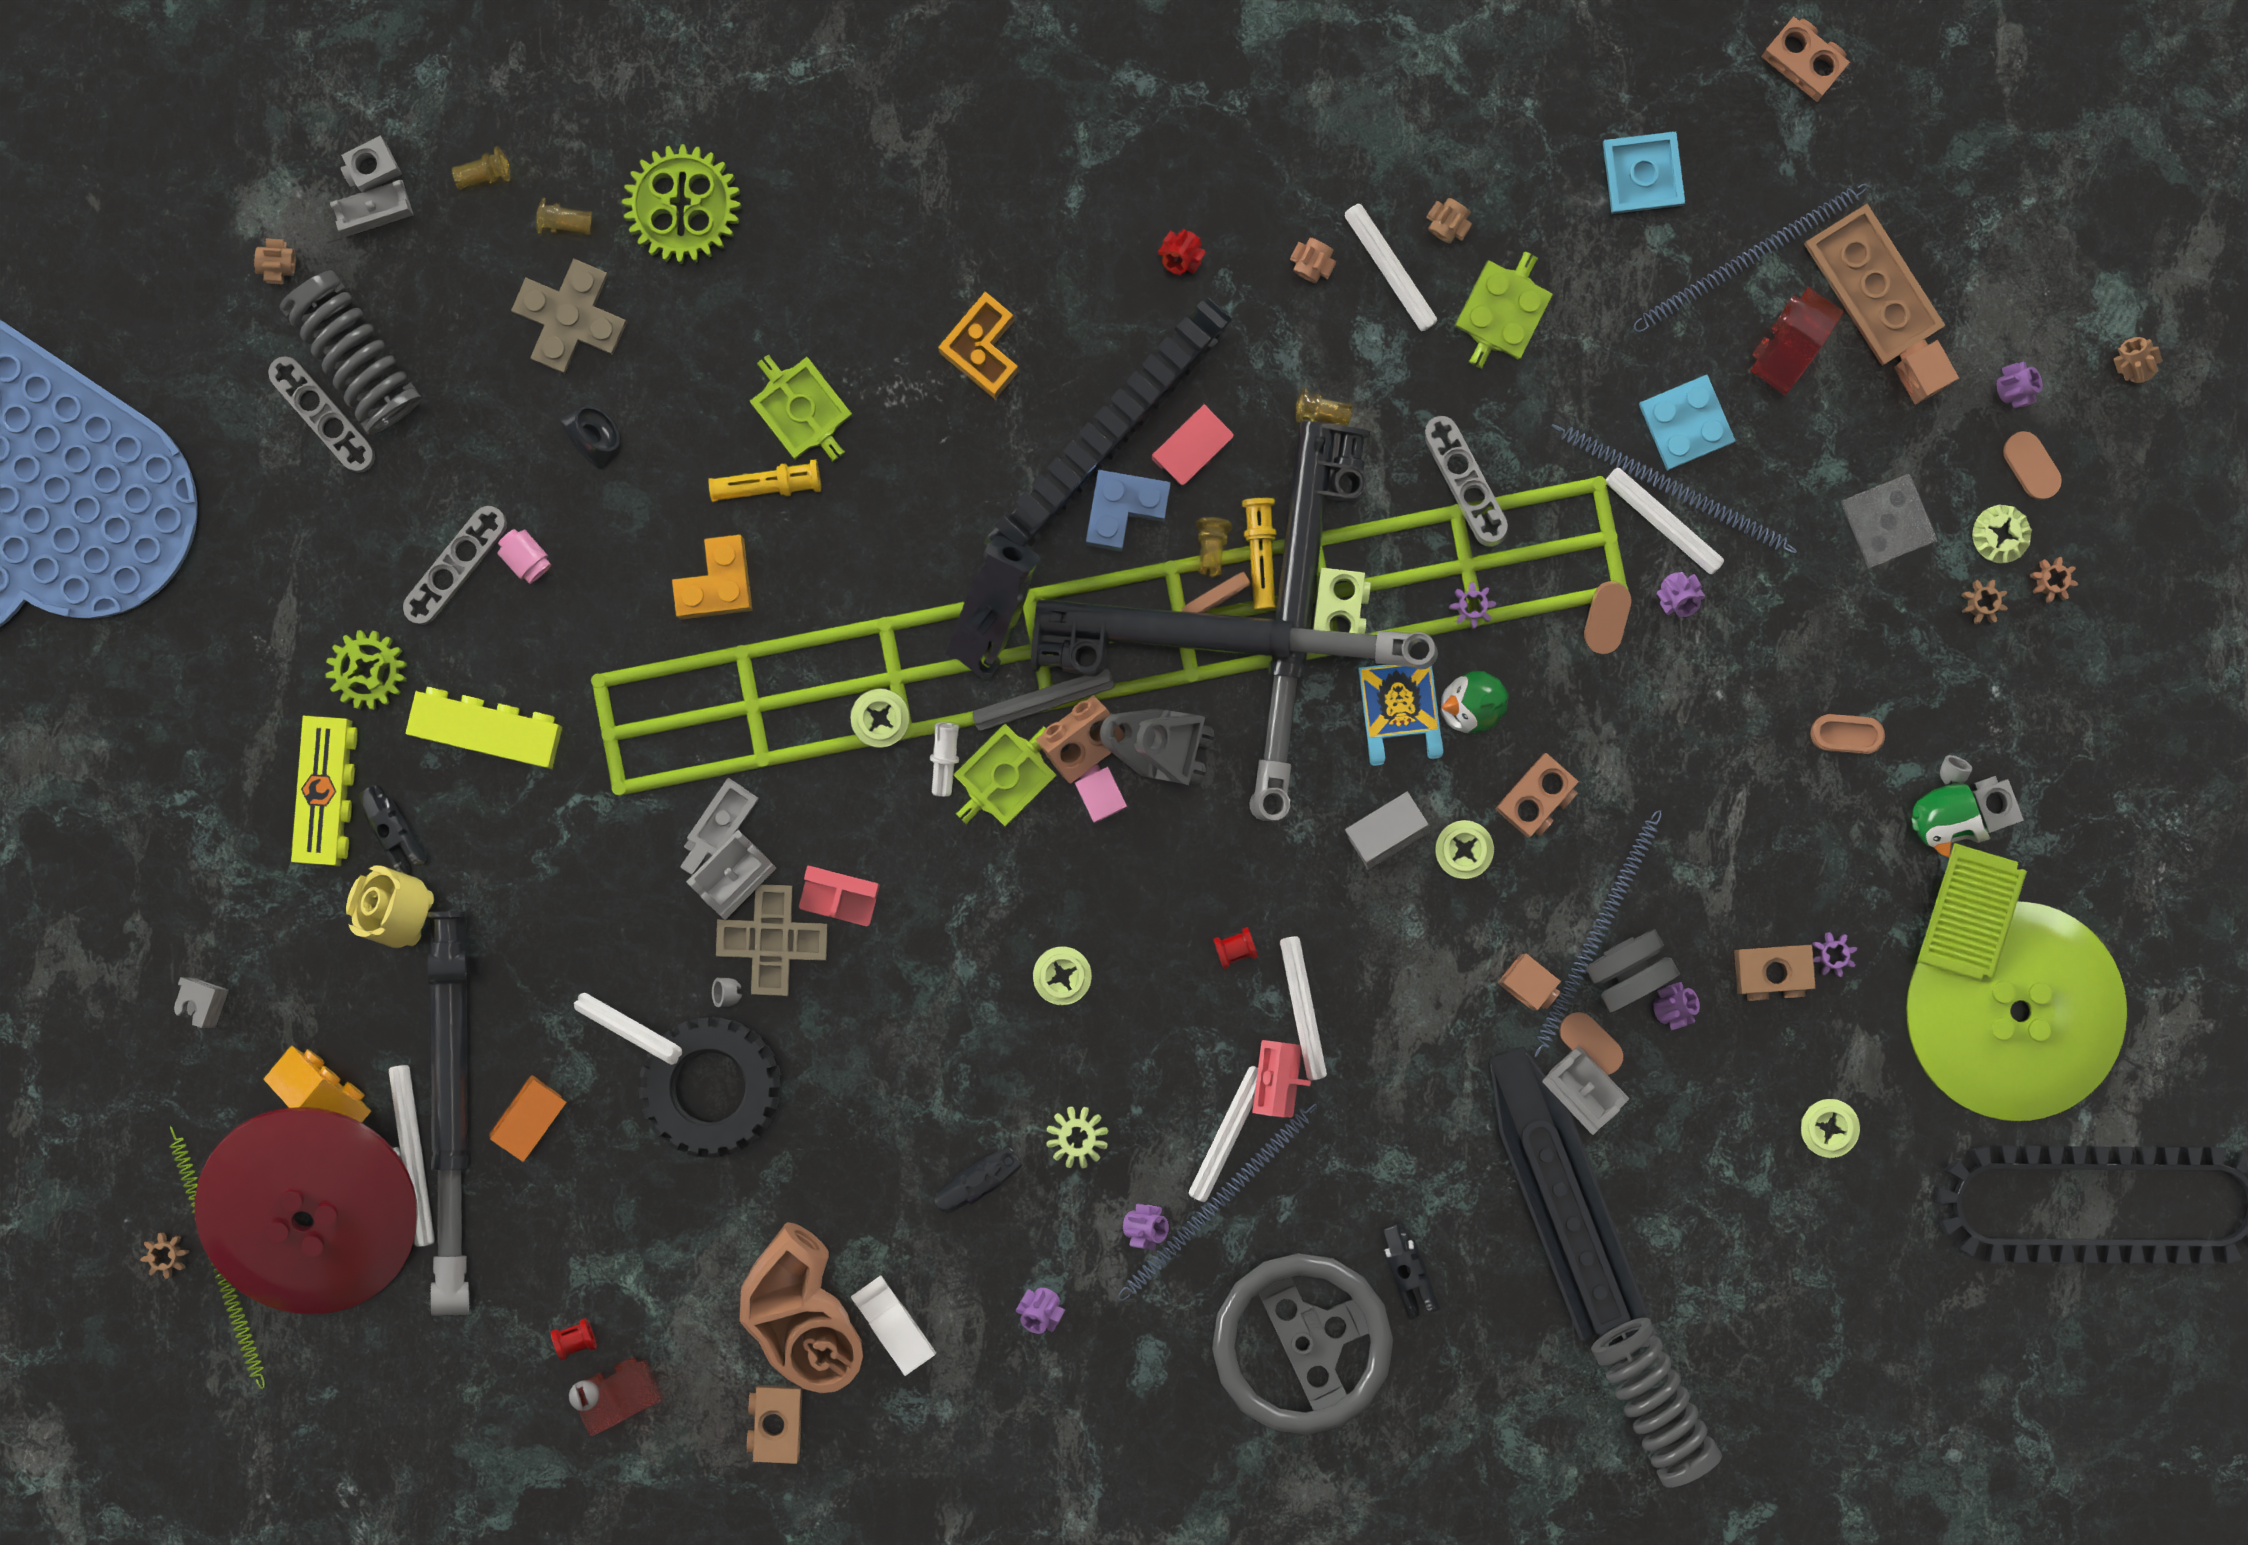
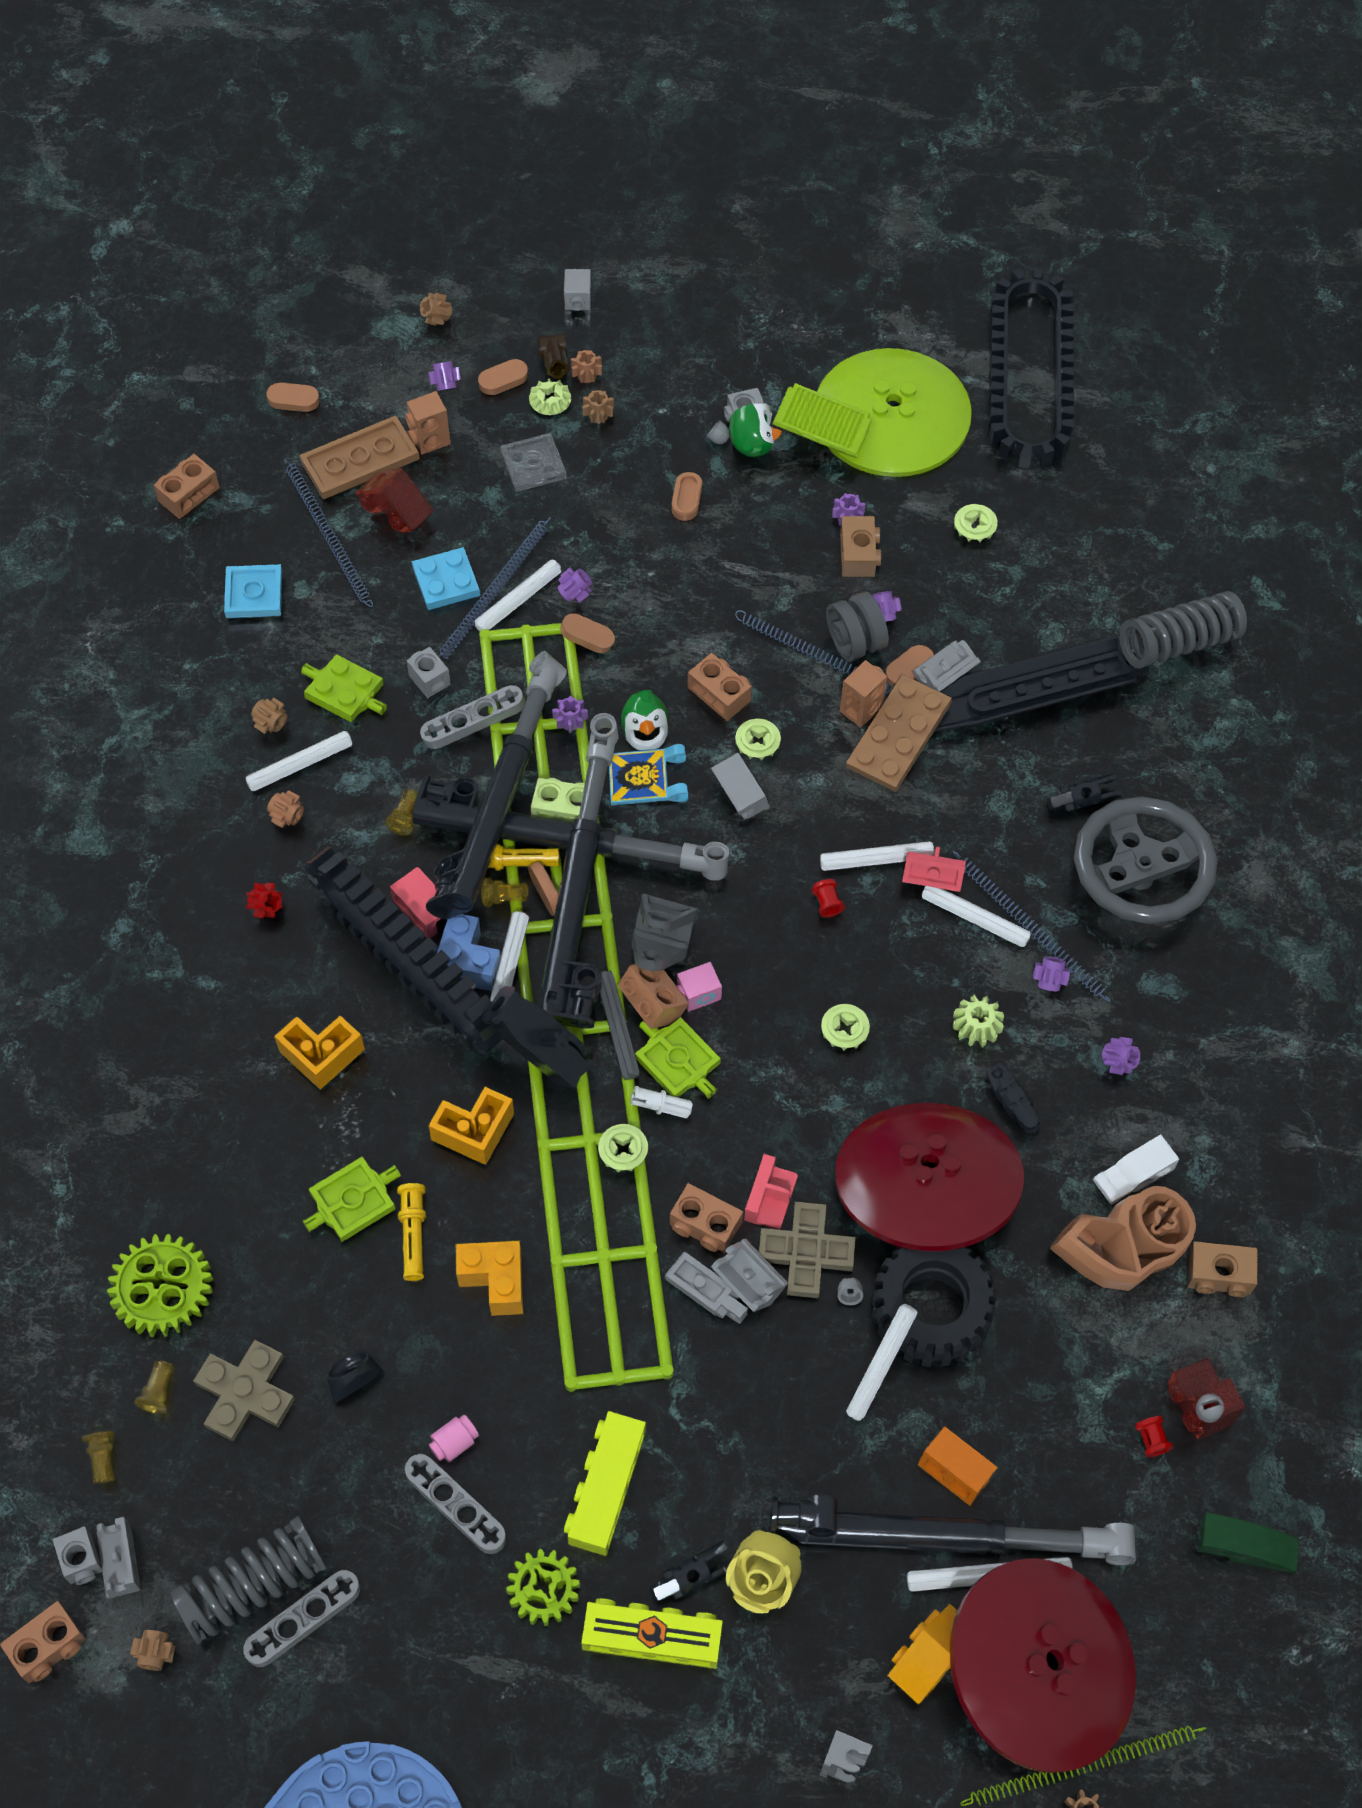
camera: 85 degrees left, 25 degrees down
none -> nougat brick [0,1601,87,1683]
none -> nougat tile [267,383,320,412]
none -> light grey brick [406,647,451,698]
none -> black piece [426,651,567,919]
none -> light orange brick [428,1087,514,1165]
none -> white axle [490,912,529,1001]
none -> dark brown piece [538,334,569,379]
none -> light grey brick [564,269,591,311]
none -> nougat brick [670,1183,743,1254]
none -> dark red dish [835,1103,1024,1251]
none -> medium nougat plate [846,674,952,792]
none -> dark green slope [1198,1512,1299,1573]

